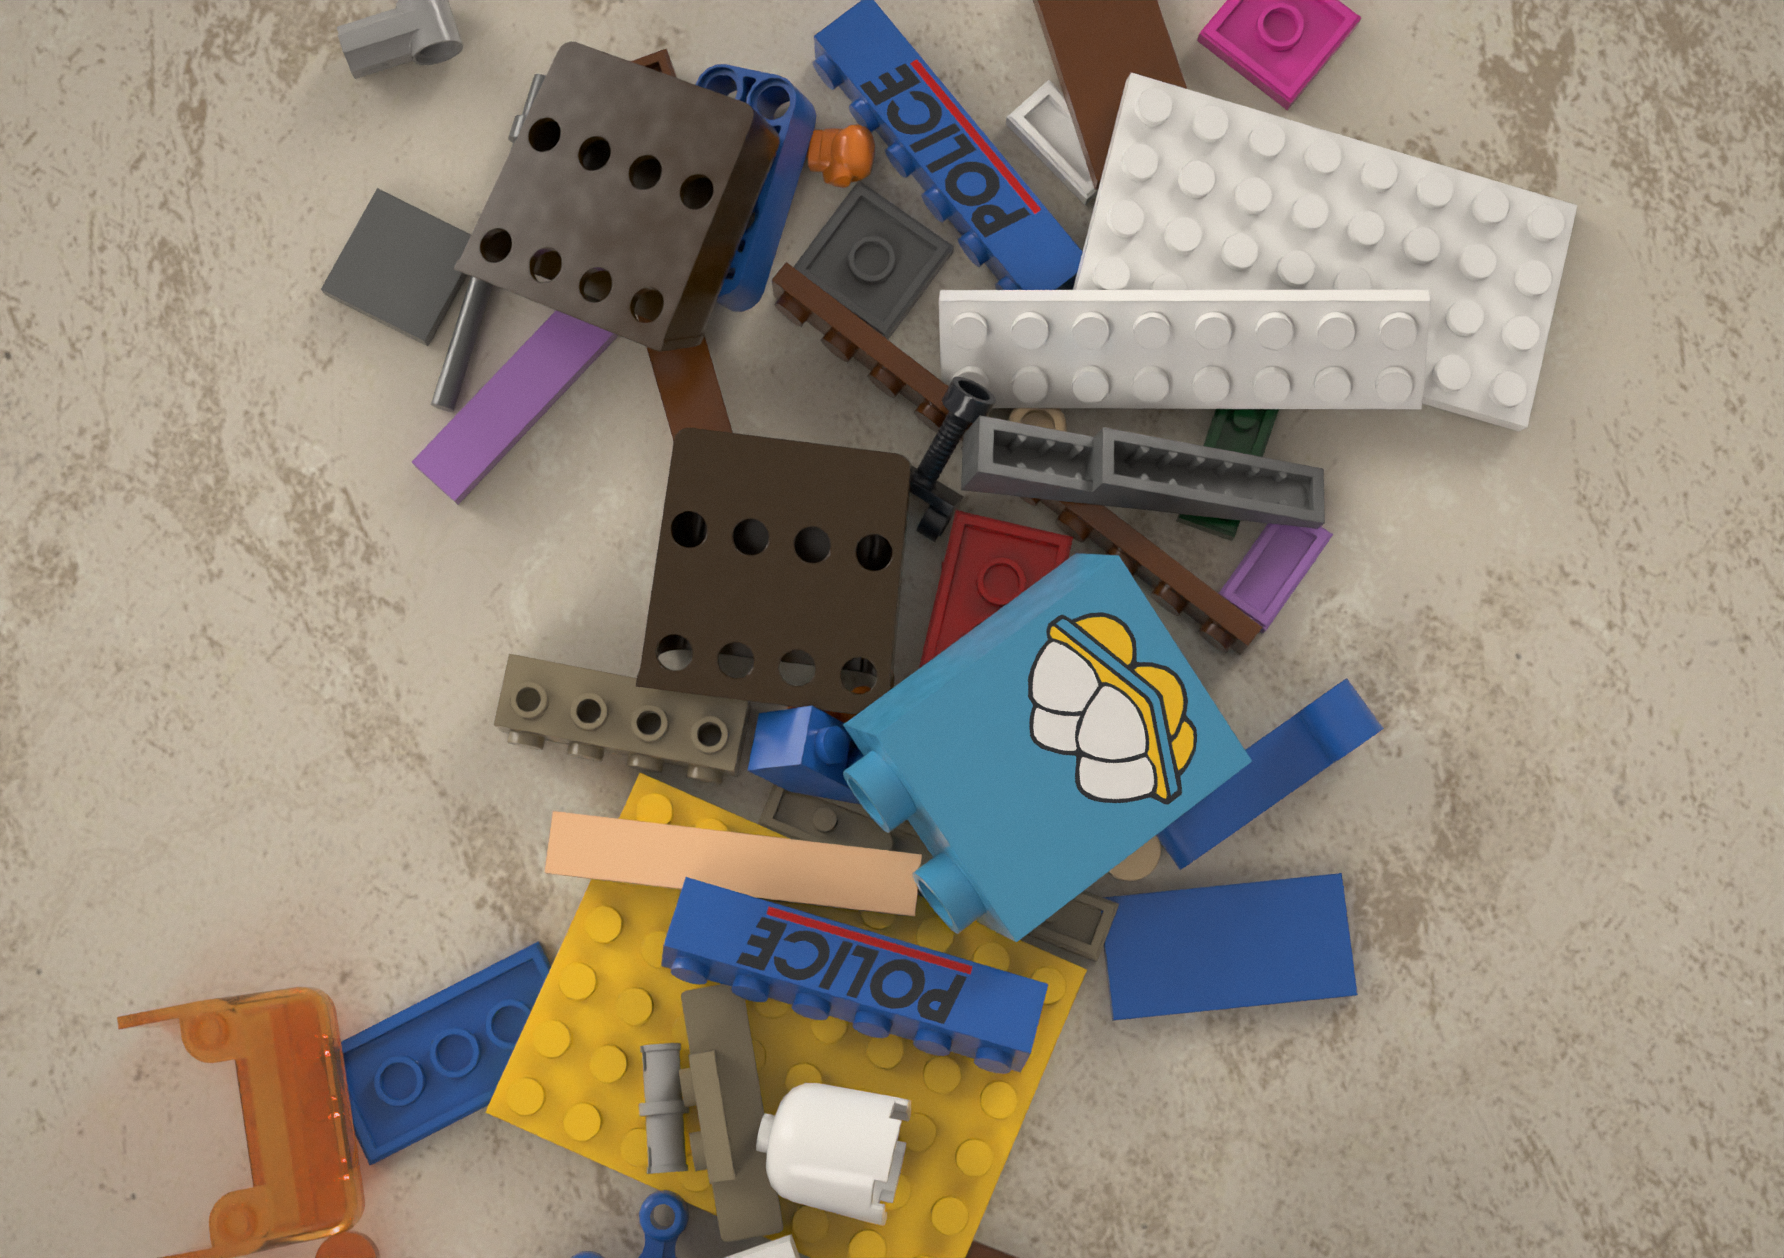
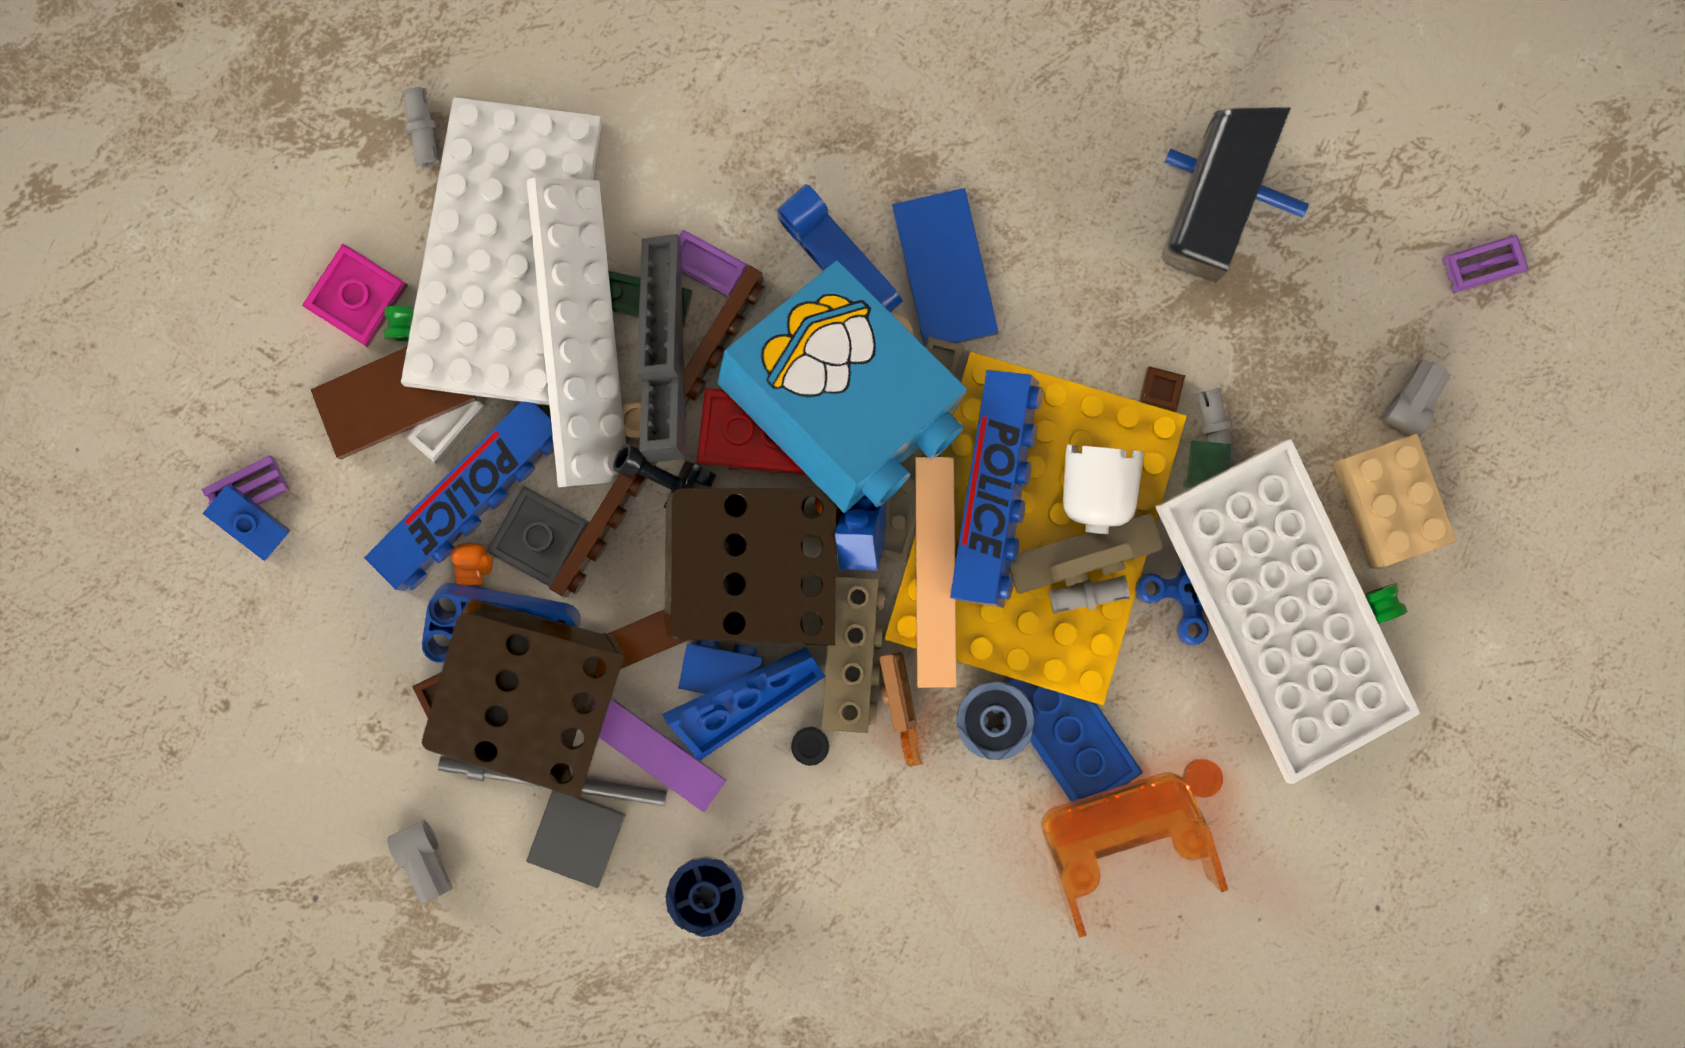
camera: 95 degrees left, 5 degrees up
none -> green wheel [383,306,415,342]
none -> light grey pin [402,87,440,167]
none -> blue wing [662,647,825,761]
none -> dark blue cylinder [665,856,744,937]
none -> blue slope [678,640,764,694]
none -> black tile [791,727,829,766]
none -> medium nougat plate [879,652,917,733]
none -> clear orange tile [901,727,923,767]
none -> sand blue brick [957,680,1035,760]

